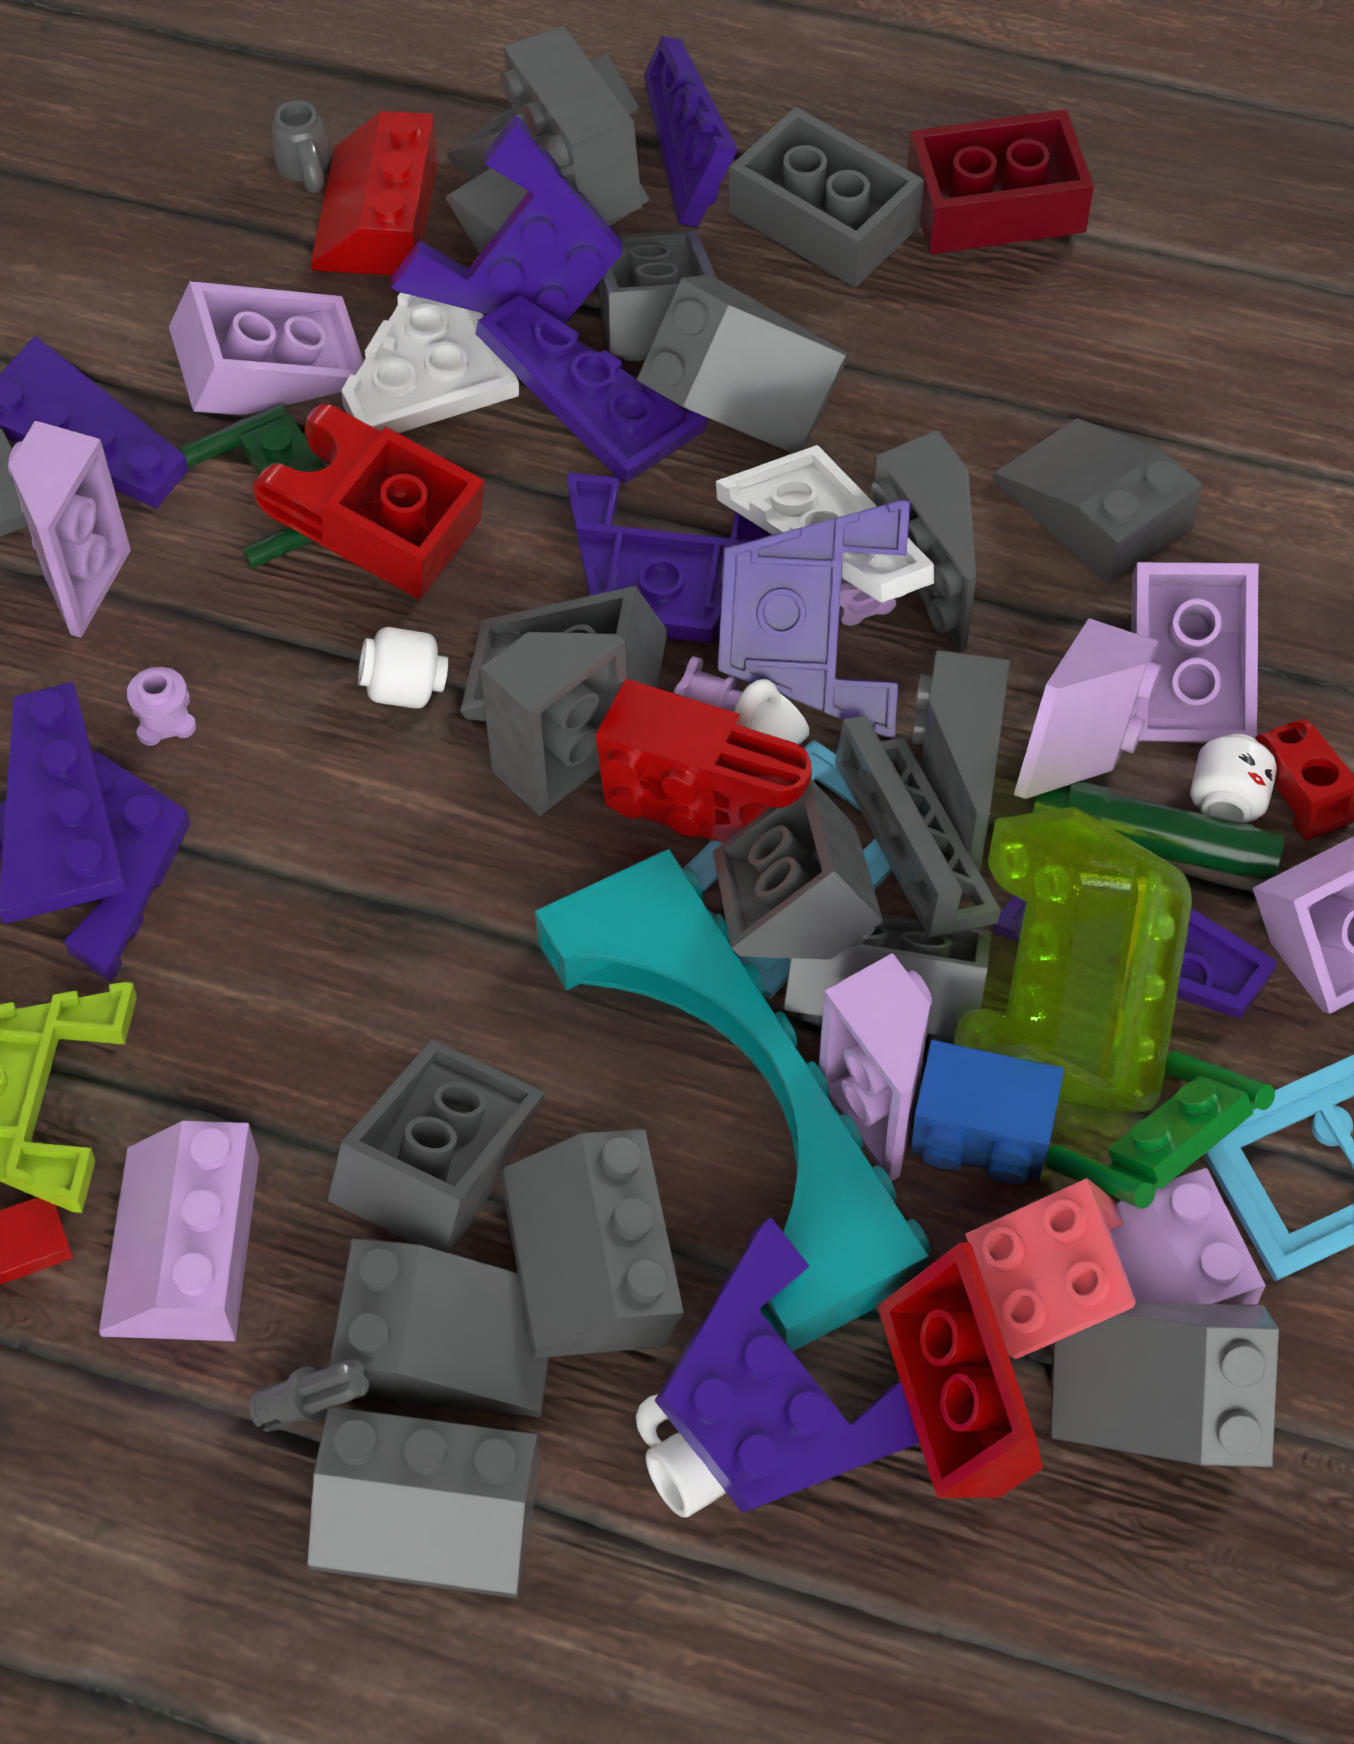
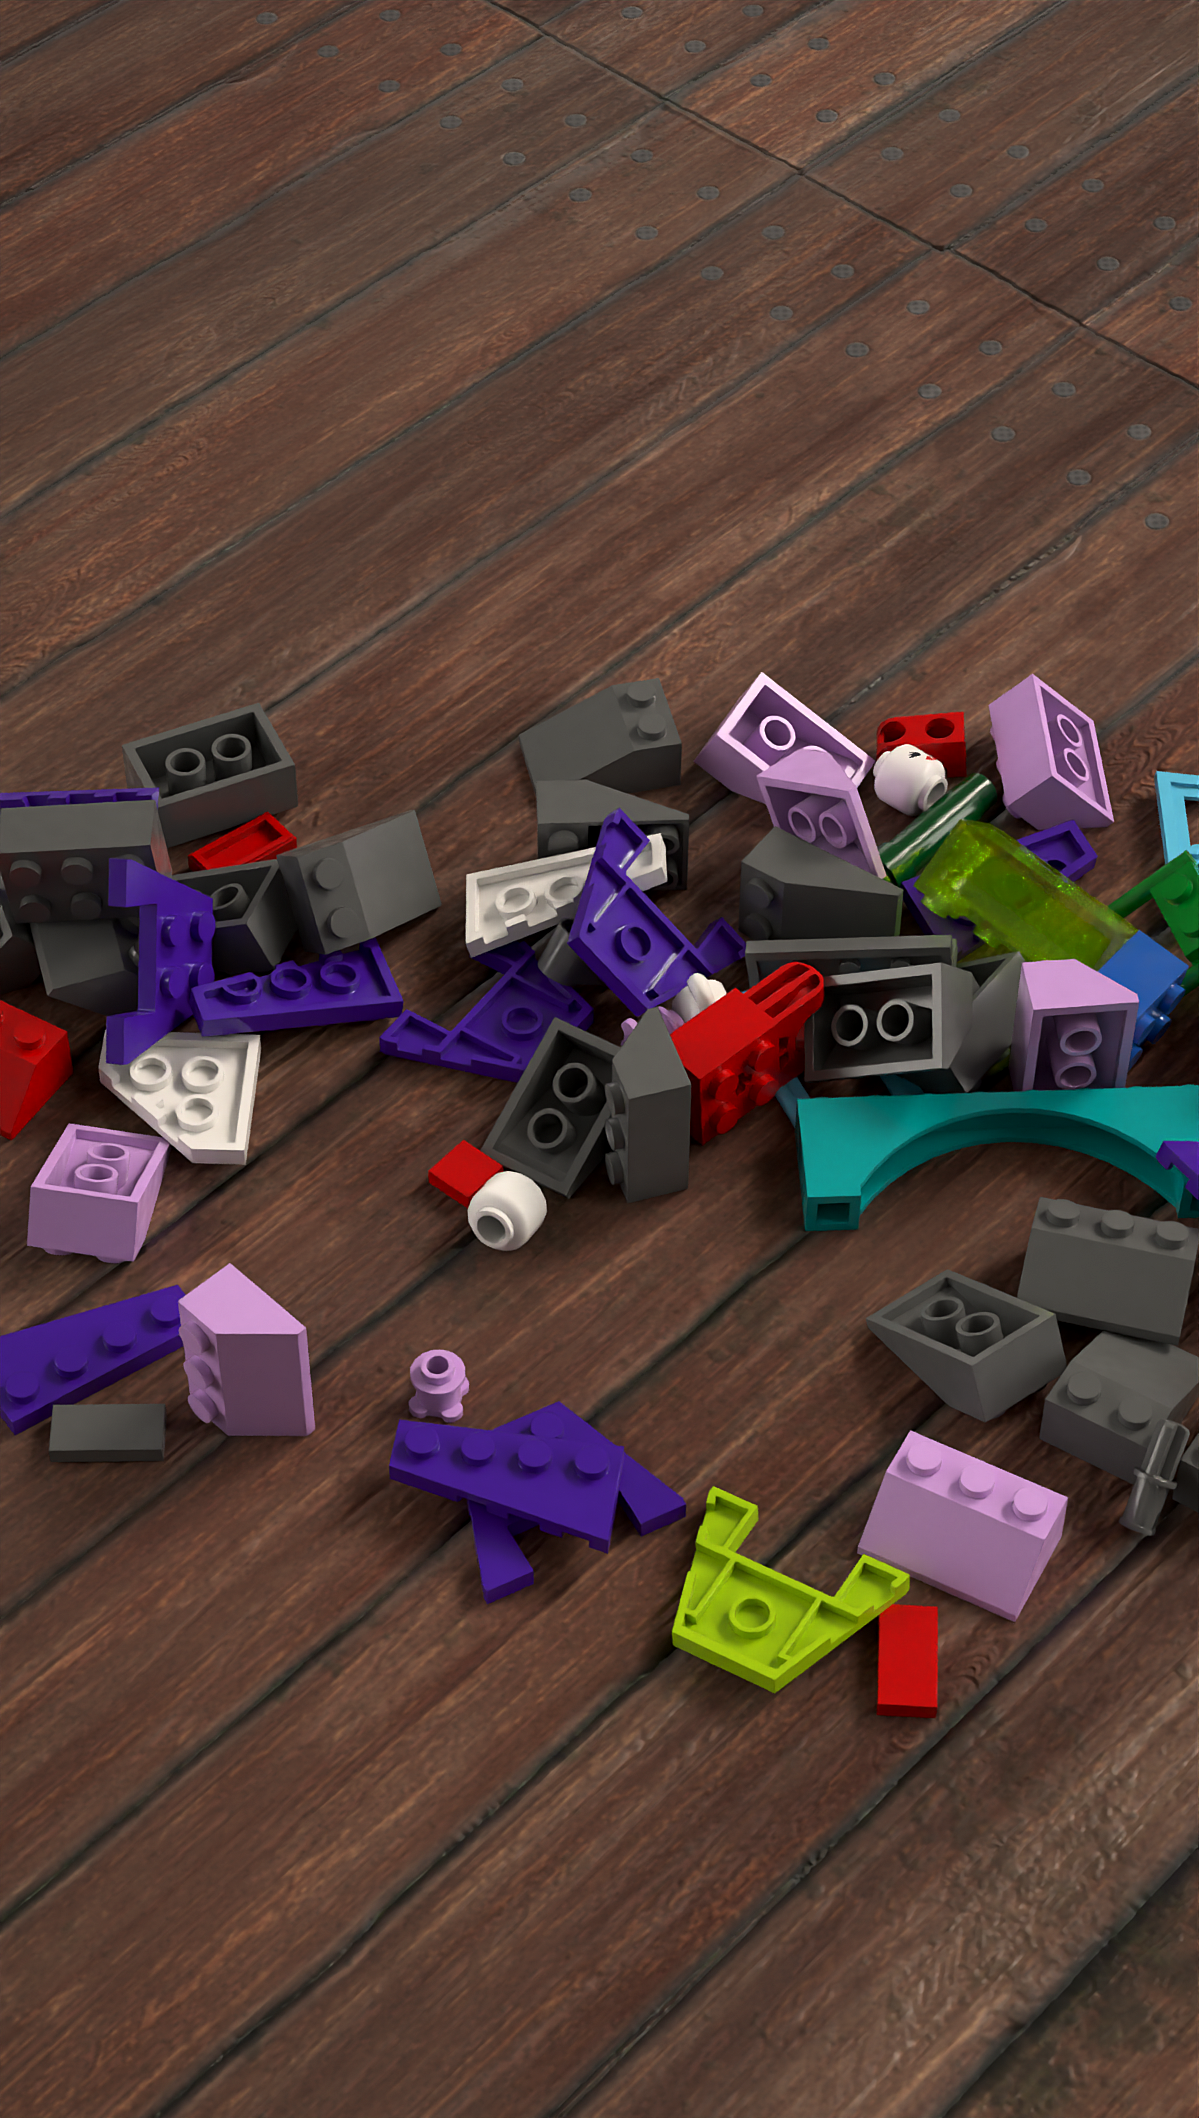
camera: 65 degrees left, 10 degrees down
dark green plate [178,404,325,569] -> none
red brick [252,403,485,600] -> none
dark red brick [907,109,1094,255] -> none
none -> red tile [188,811,297,872]
none -> red tile [428,1140,503,1209]

